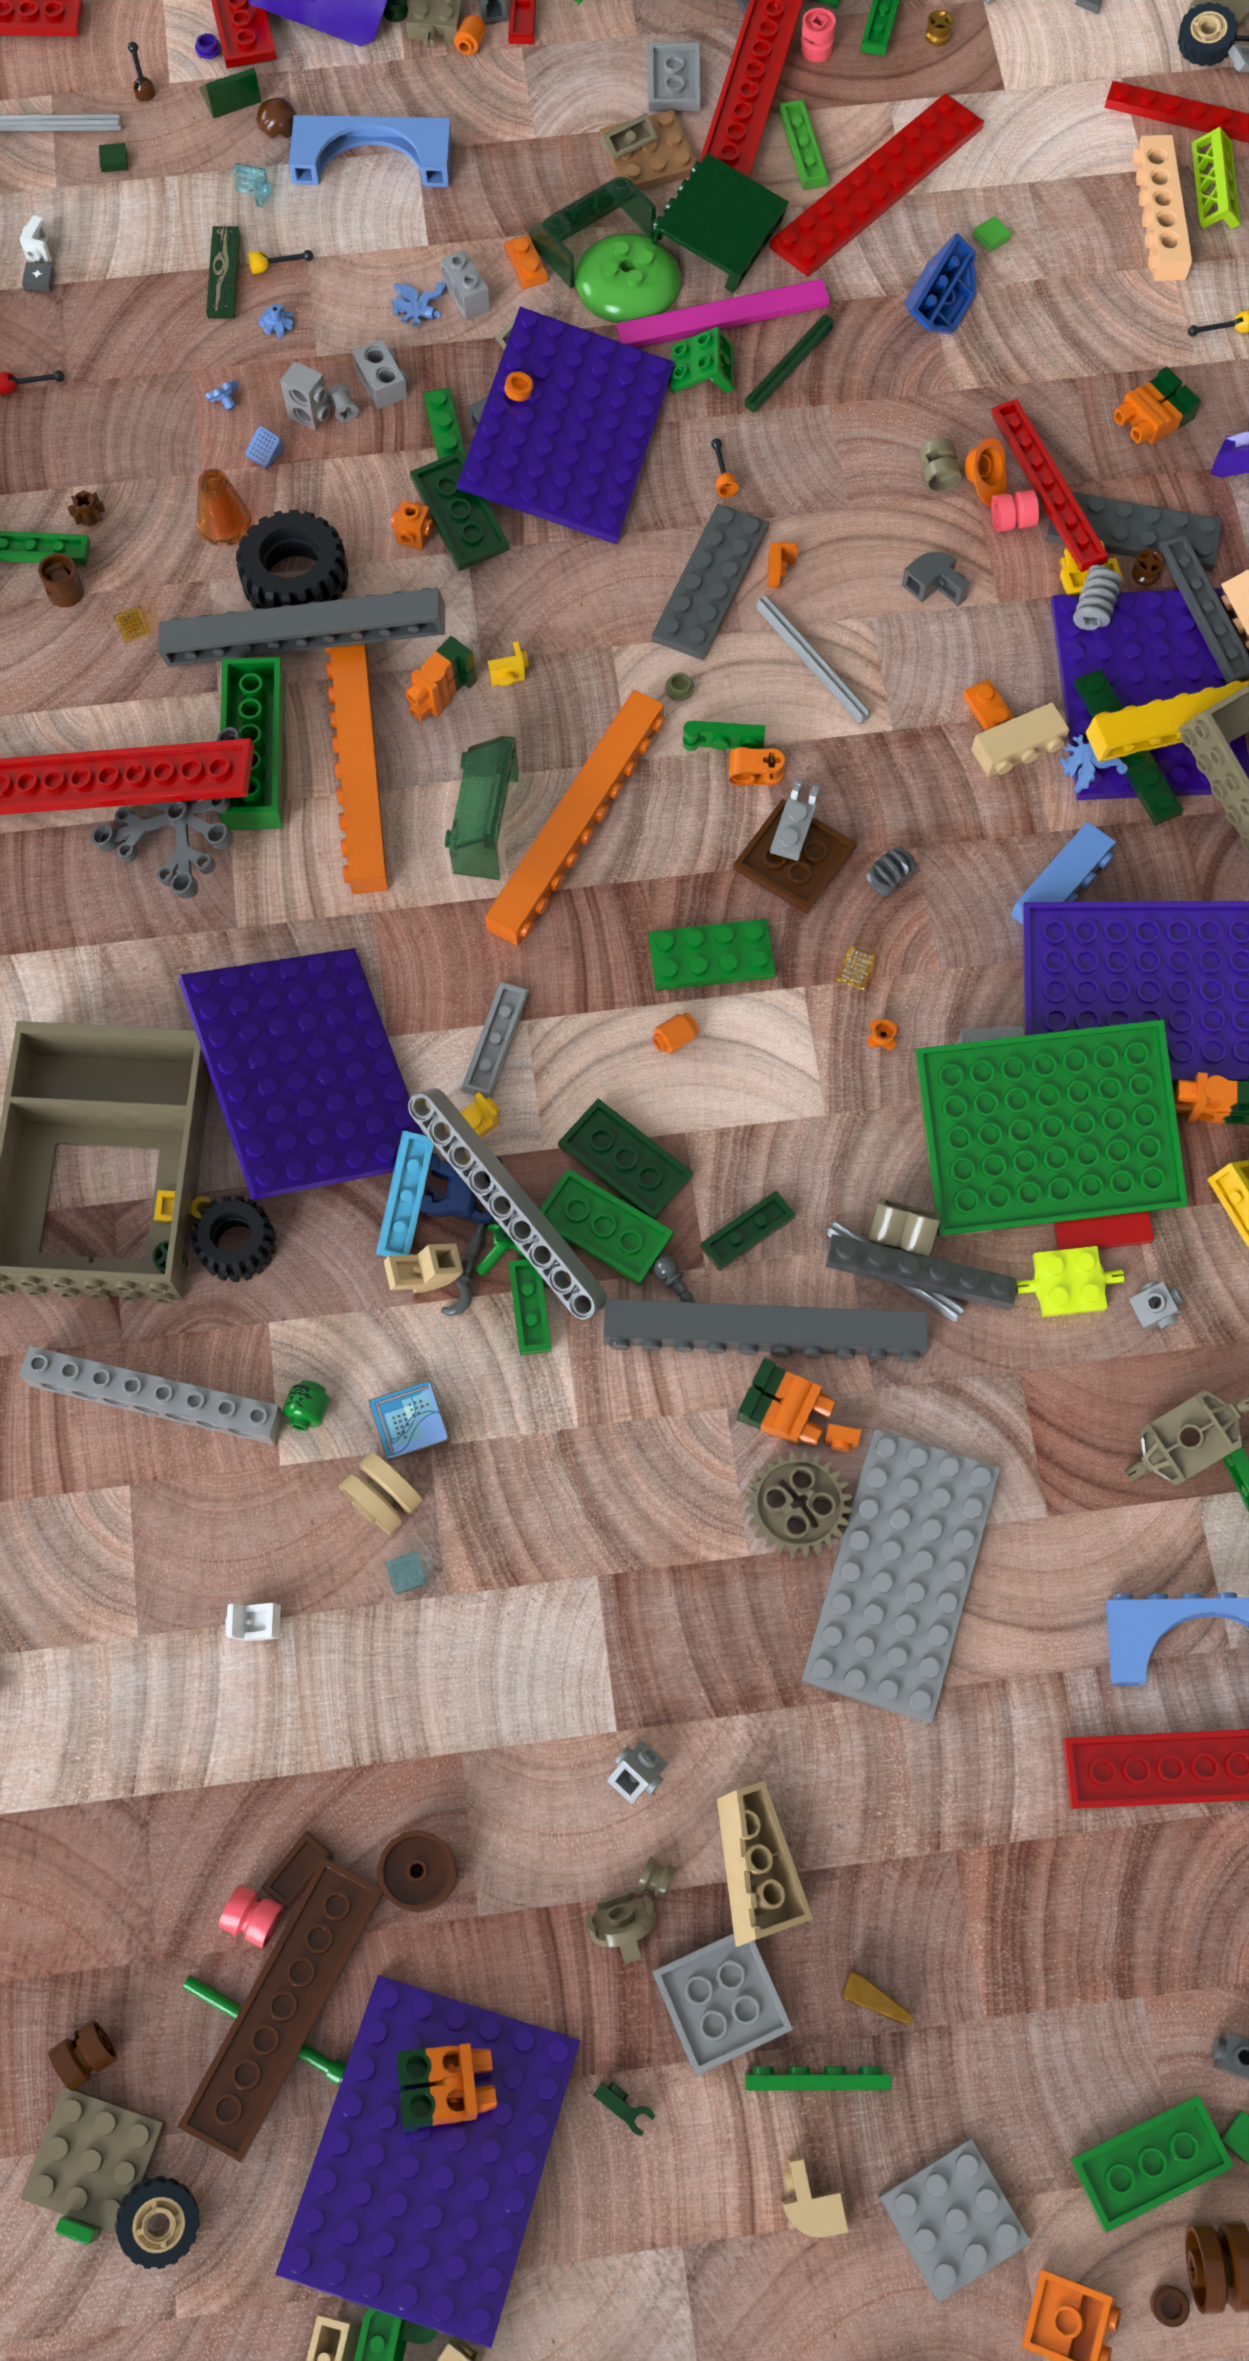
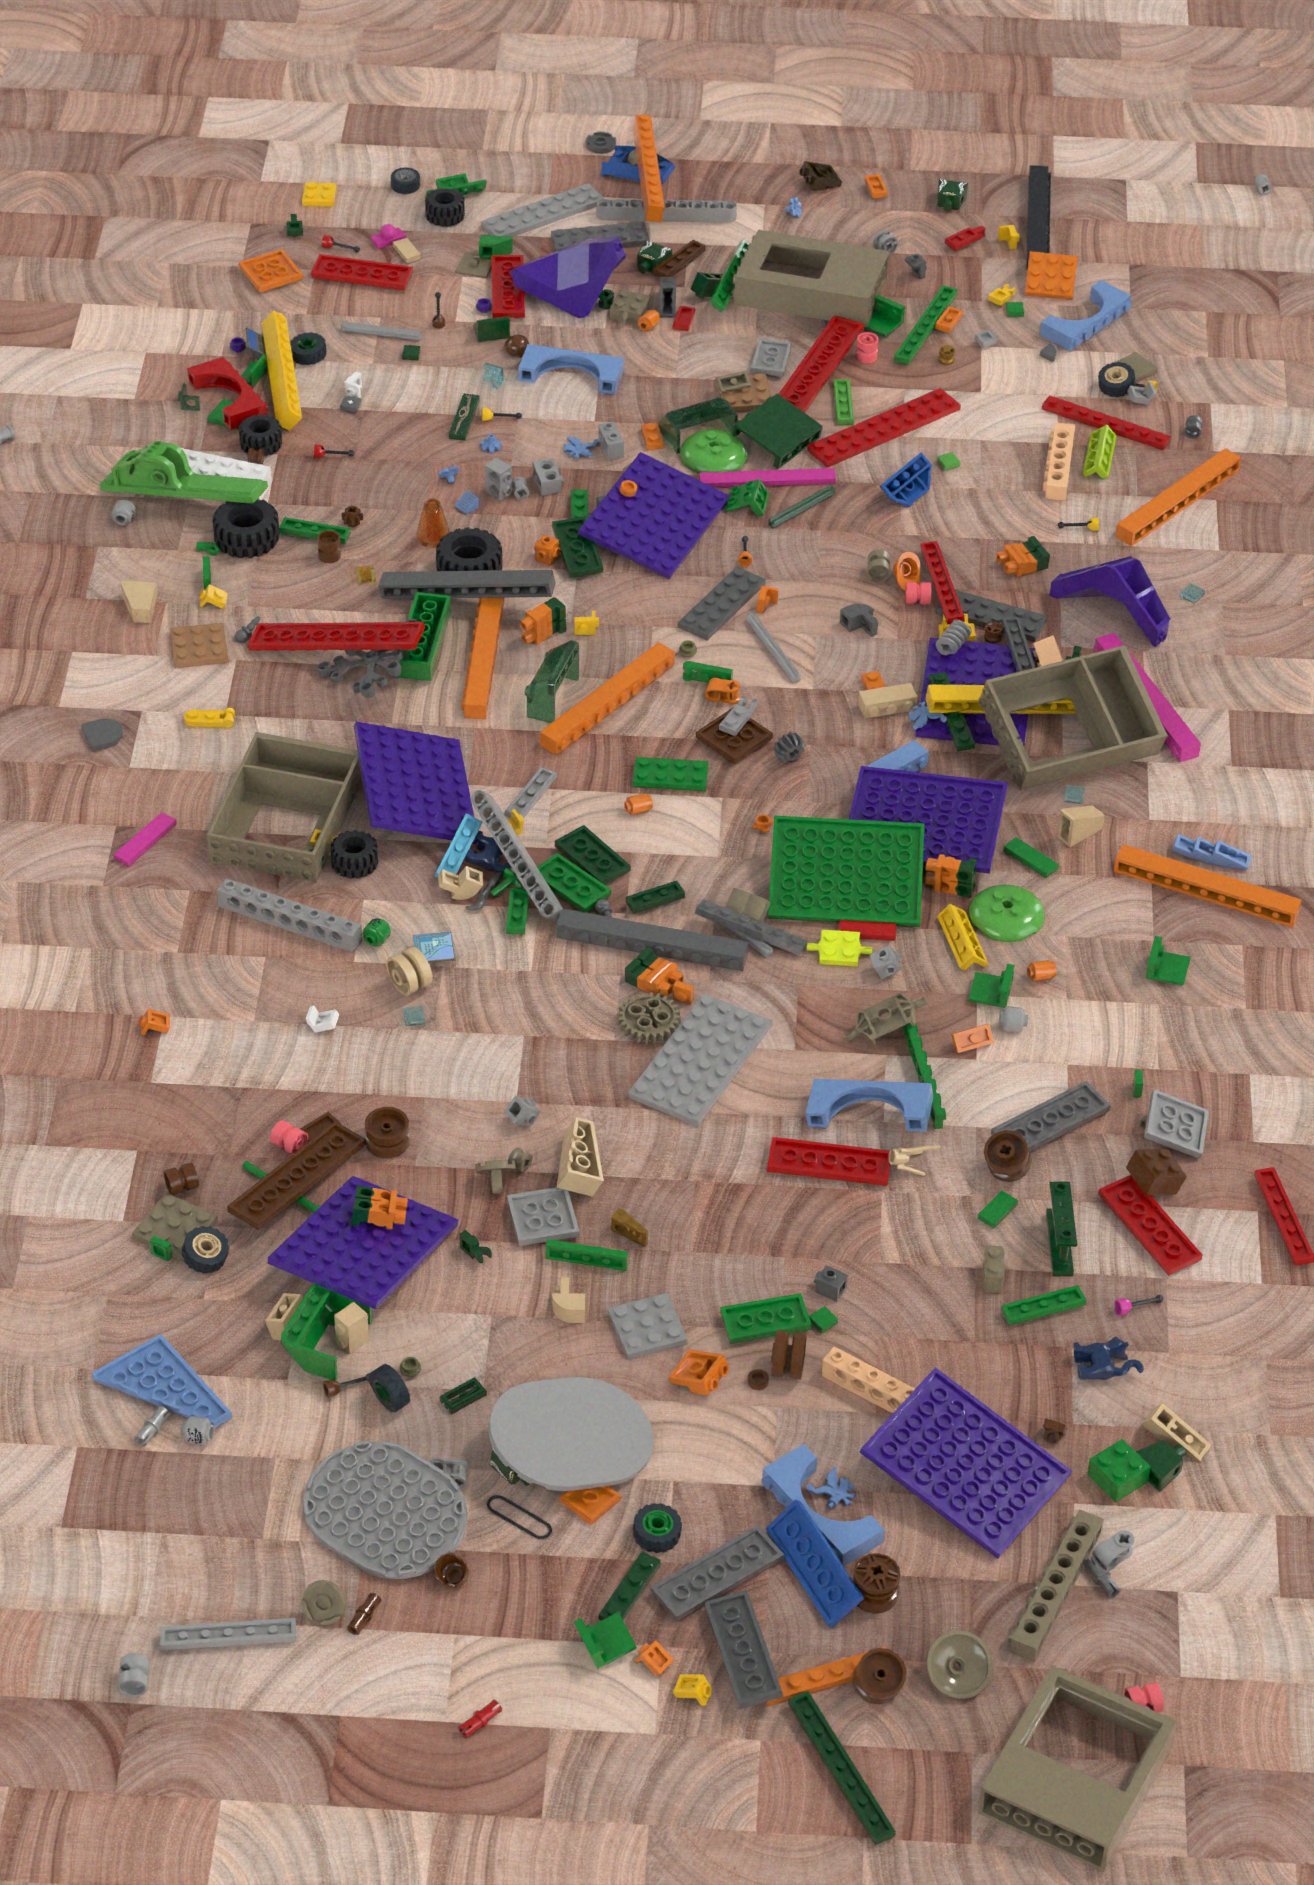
camera: 10 degrees right, 25 degrees down
clear yellow slope [836,946,876,990] -> none

